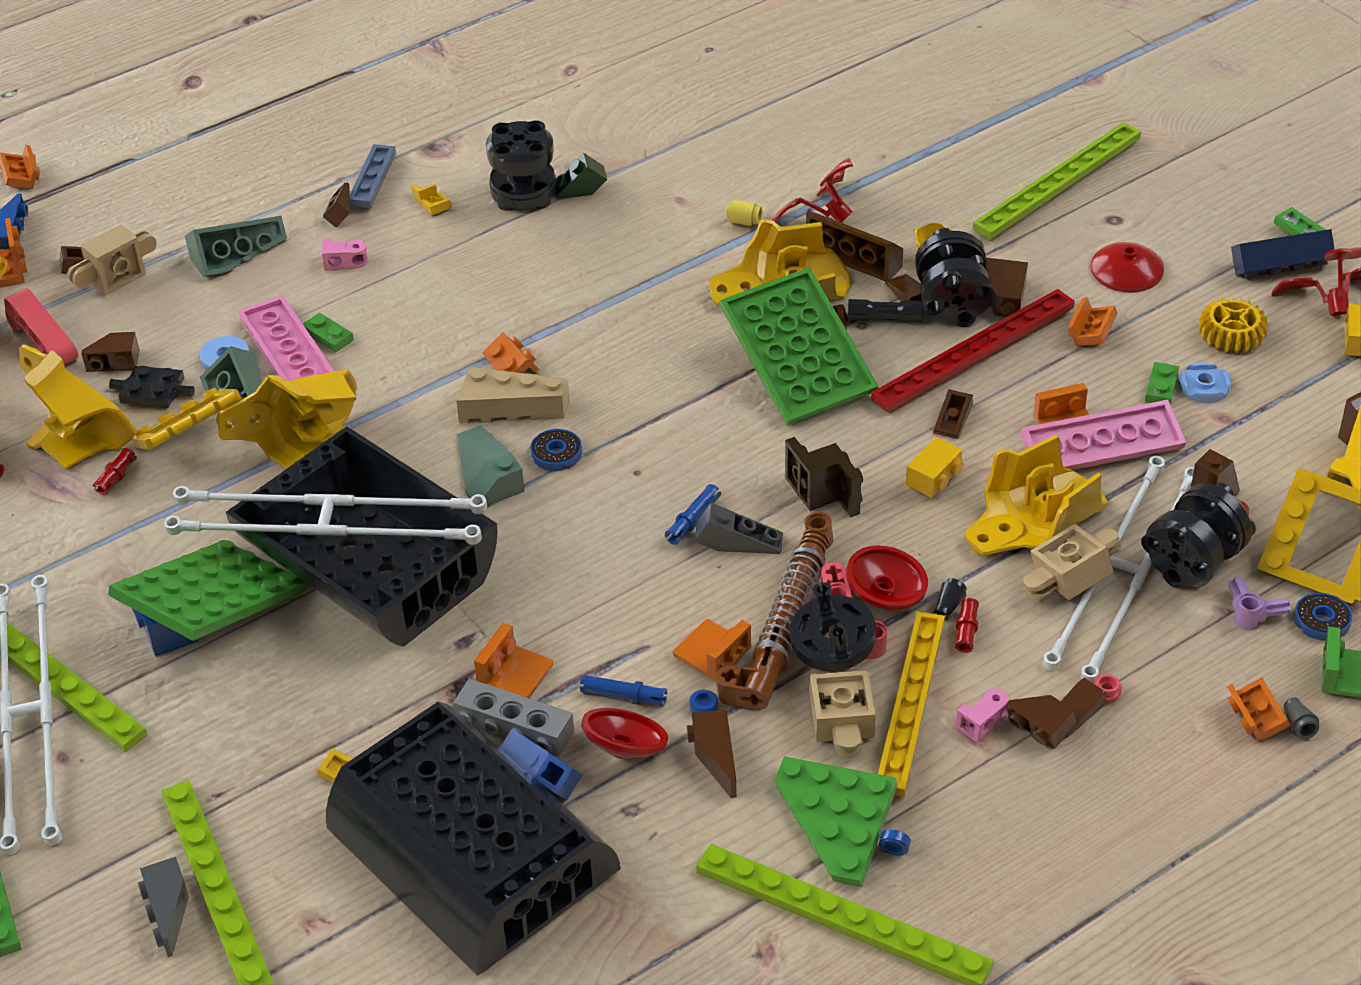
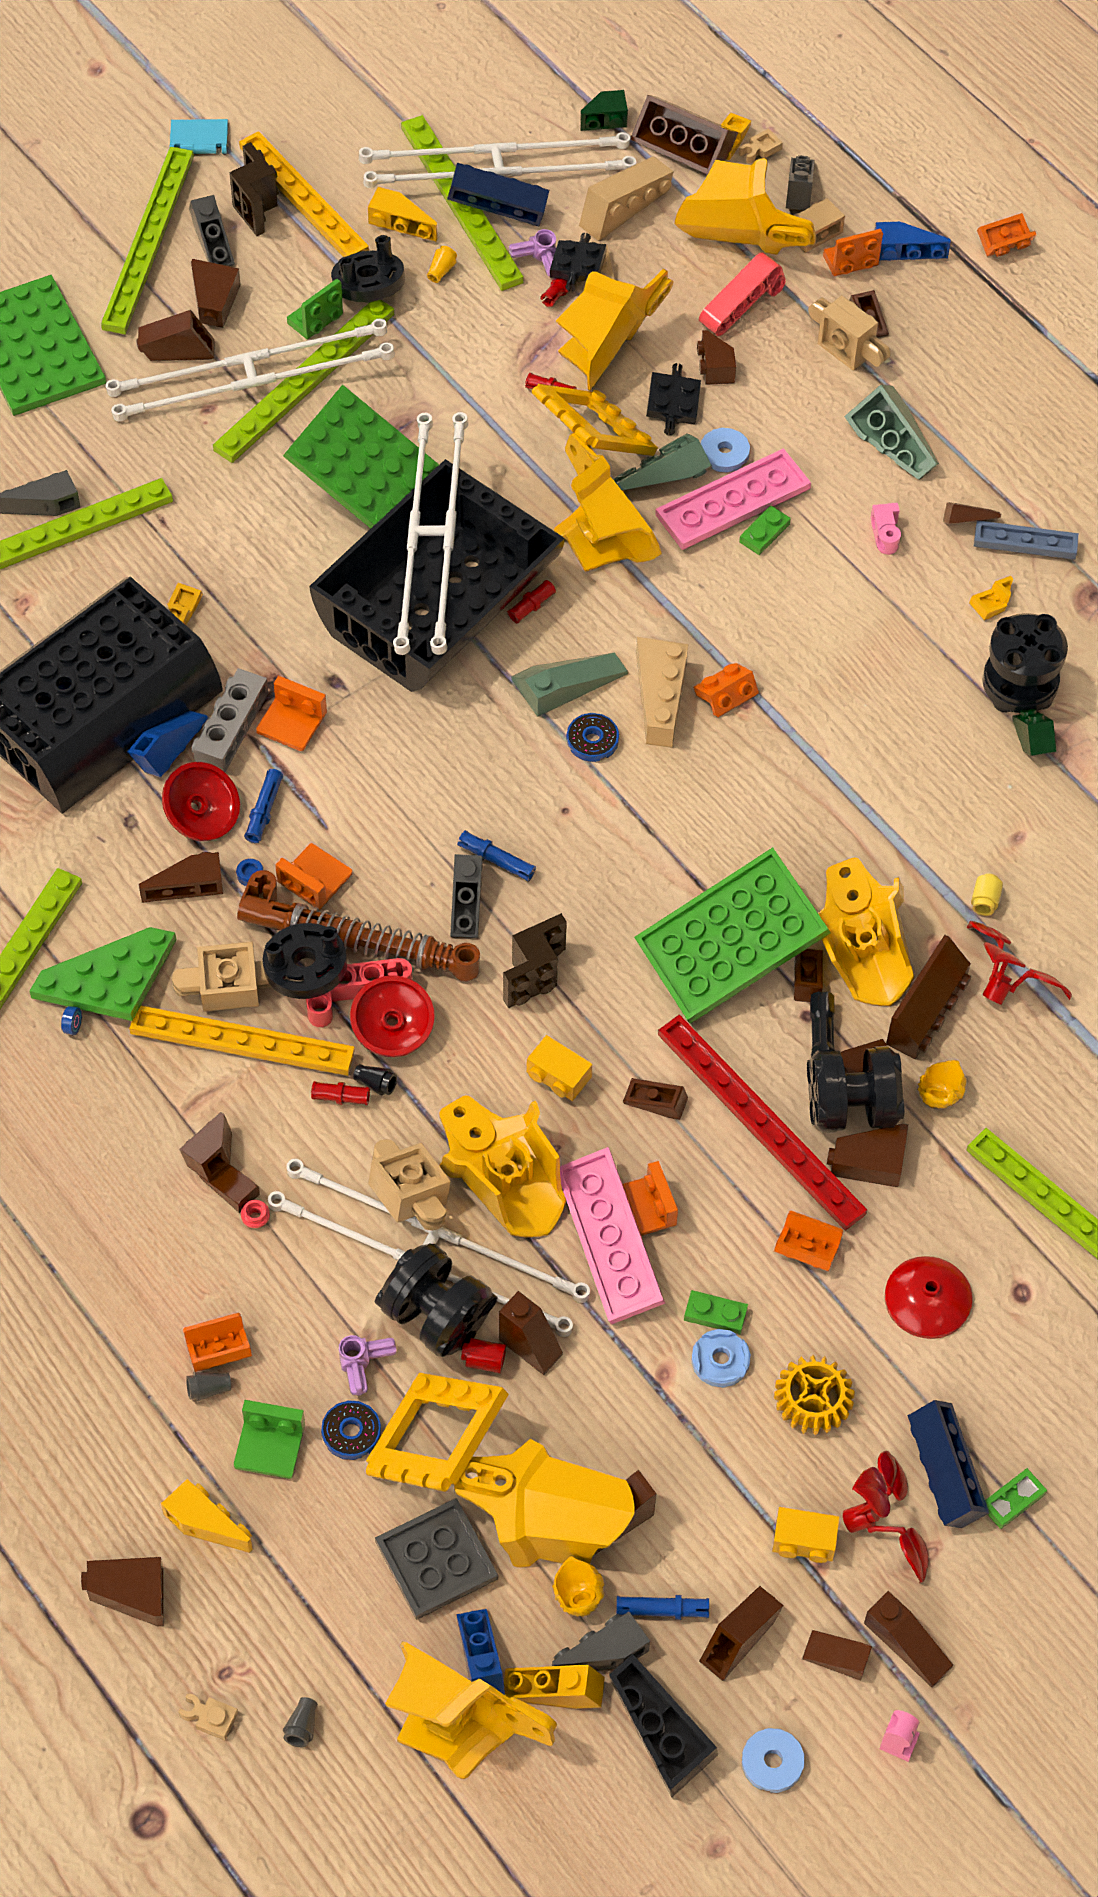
camera: 85 degrees right, 15 degrees up
bright pink leg [955,688,1009,743] -> none

